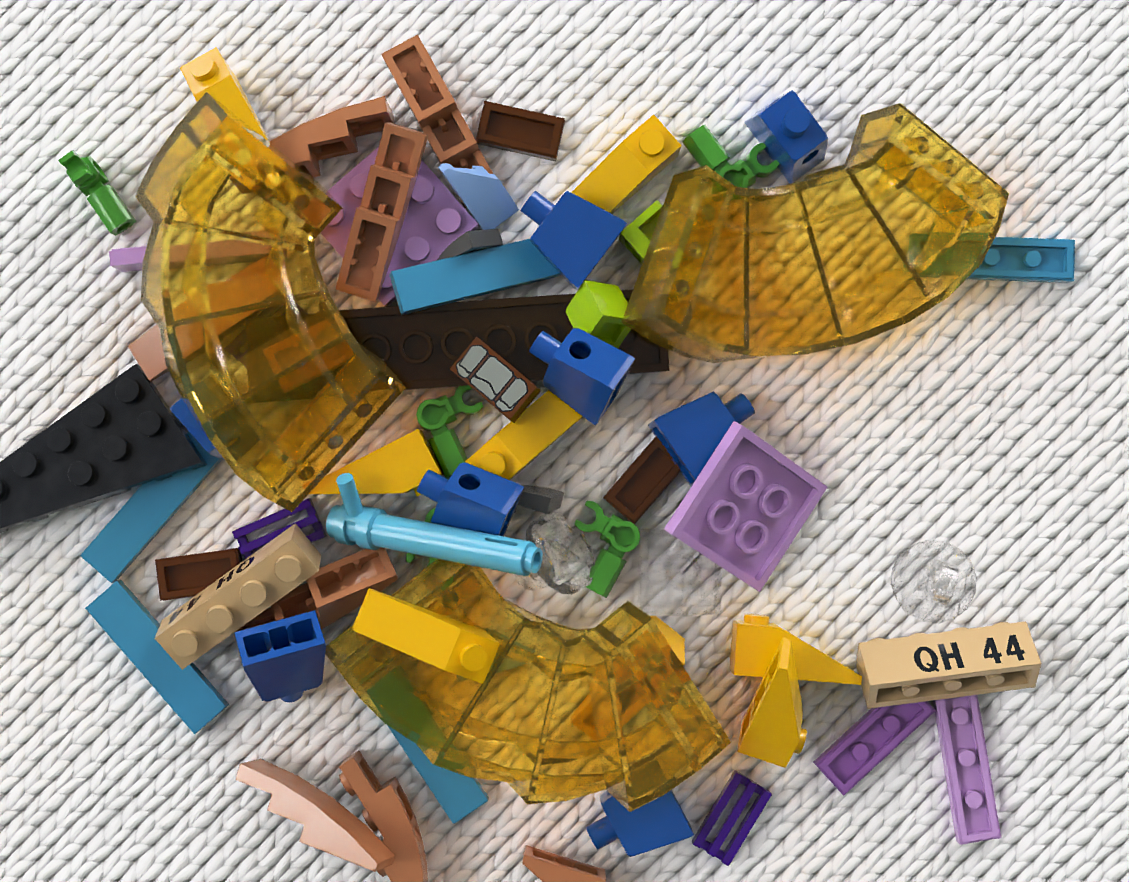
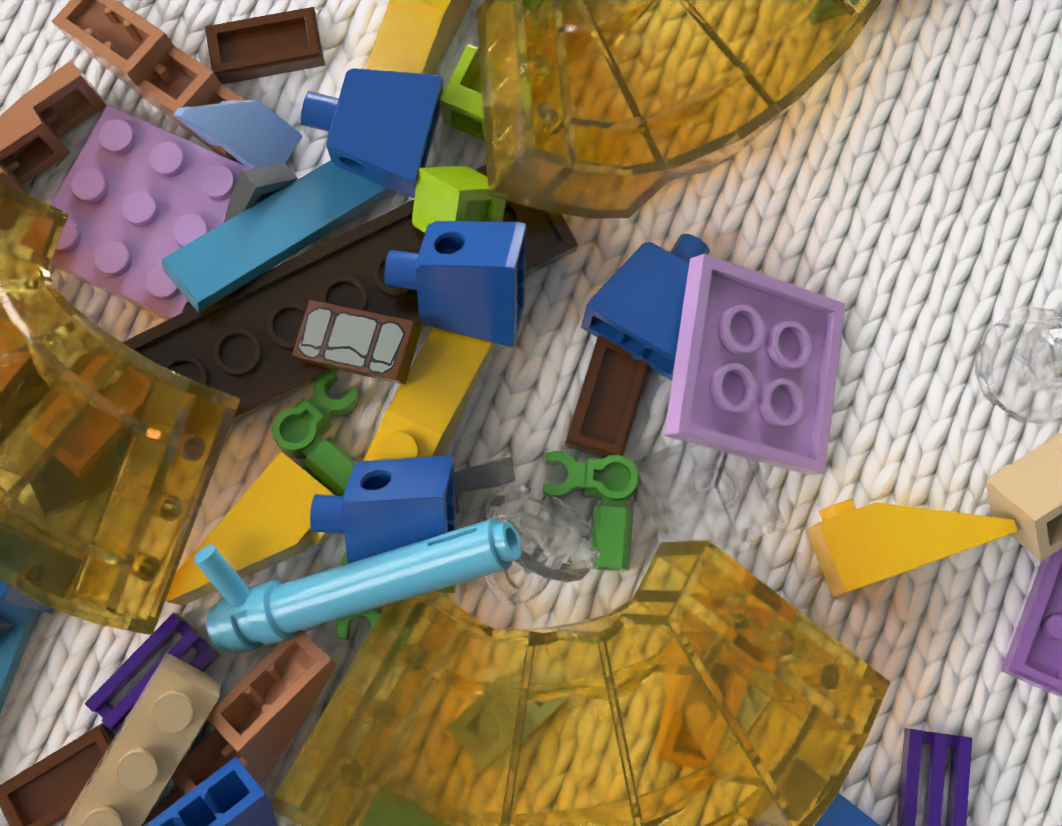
camera: 25 degrees left, 10 degrees down
nougat slope [336,122,428,302] -> none
yellow slope [352,588,500,684] -> none
yellow slope [737,637,807,768] -> none

